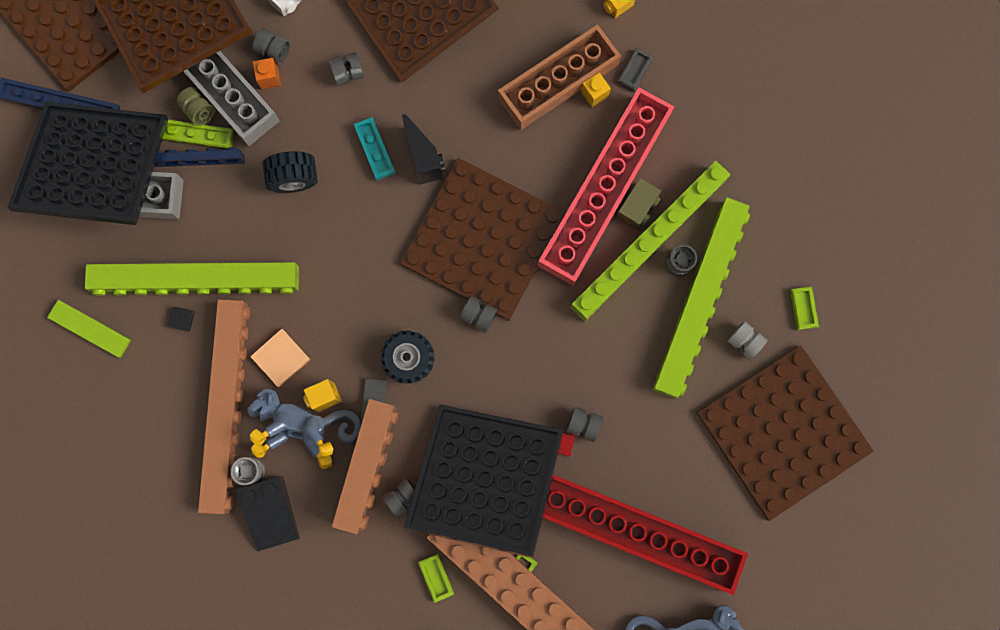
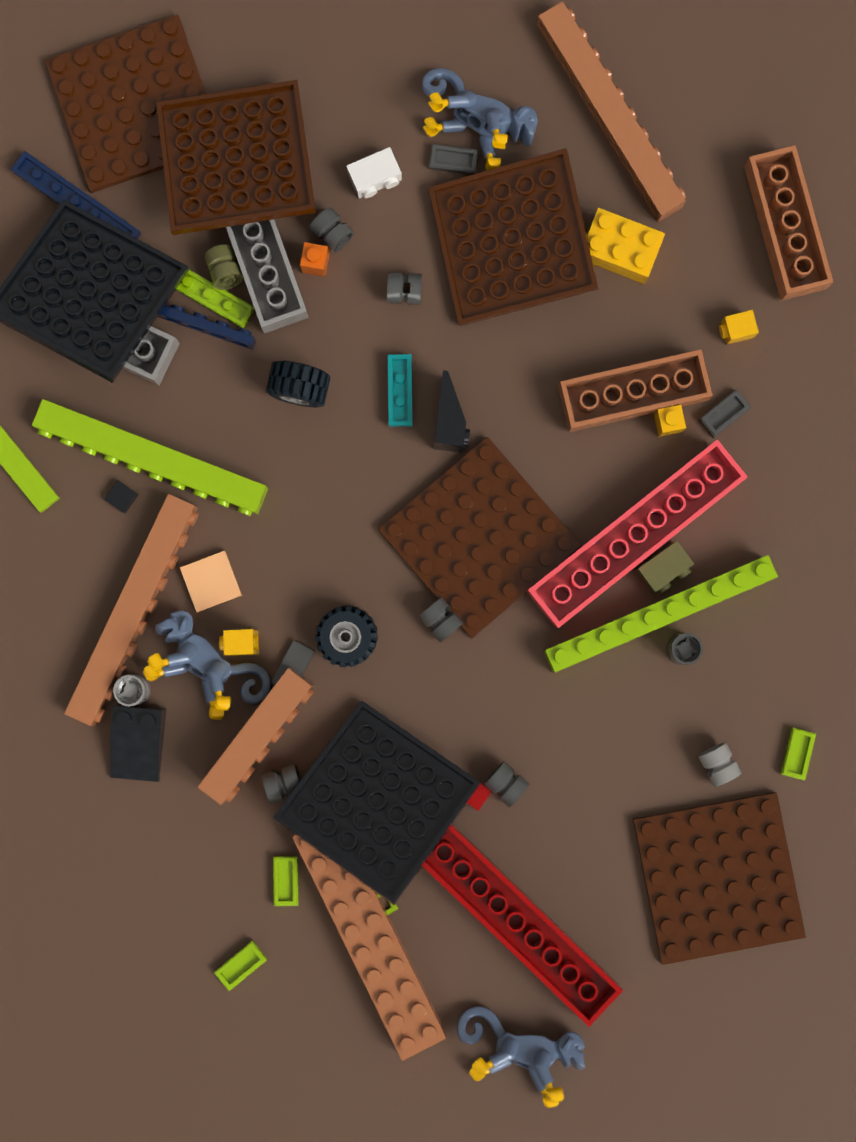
camera: 25 degrees right, 5 degrees up
lime brick [652,197,750,399] -> none

